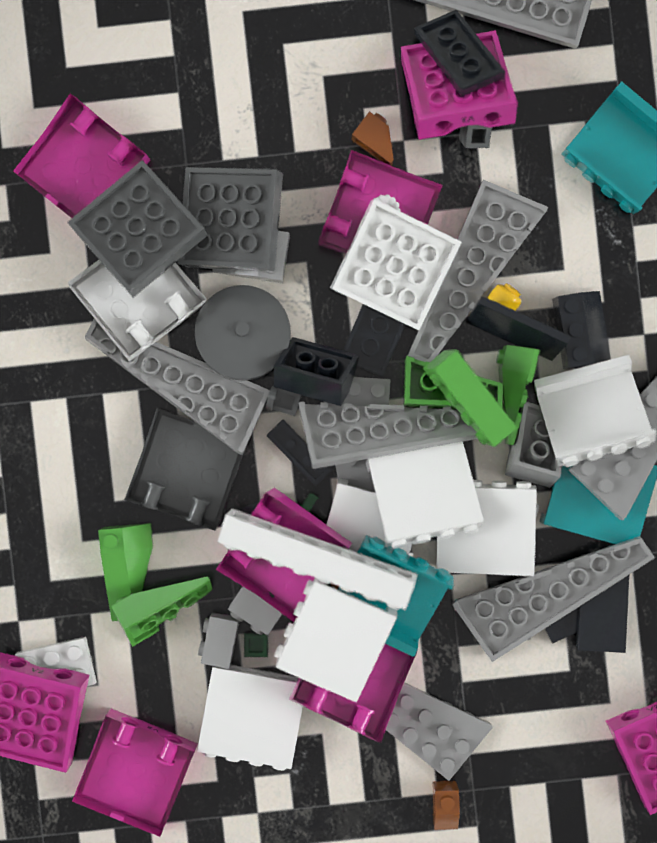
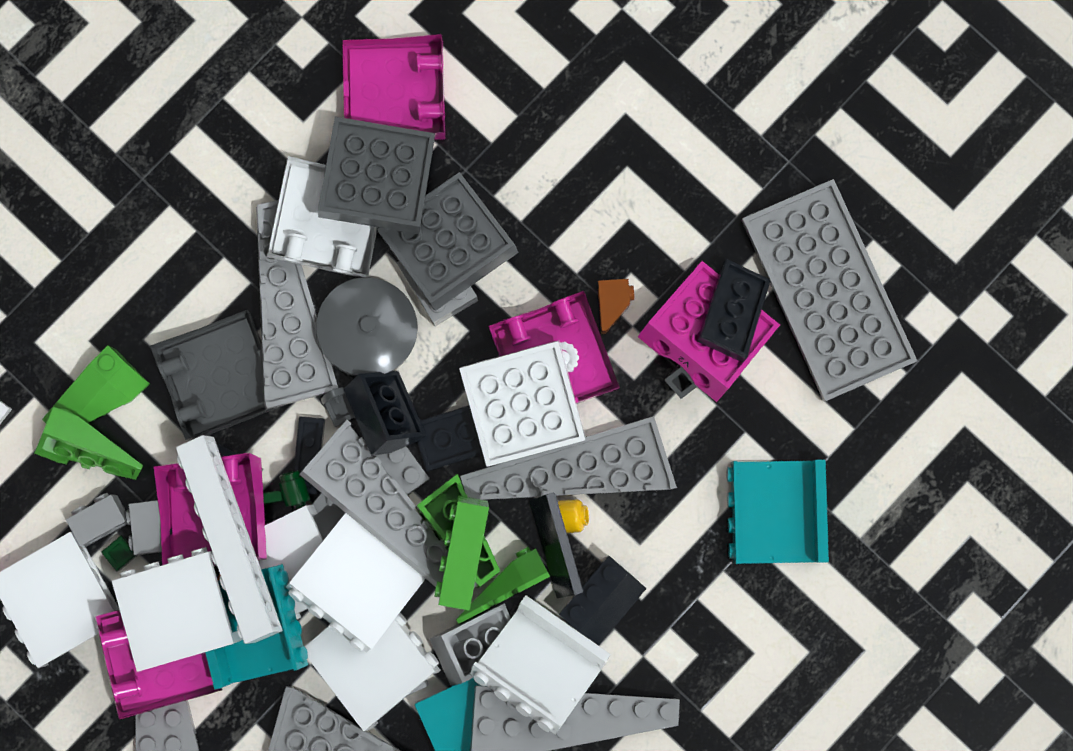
camera: 50 degrees right, 5 degrees down
none -> dark green brick [279,470,310,510]

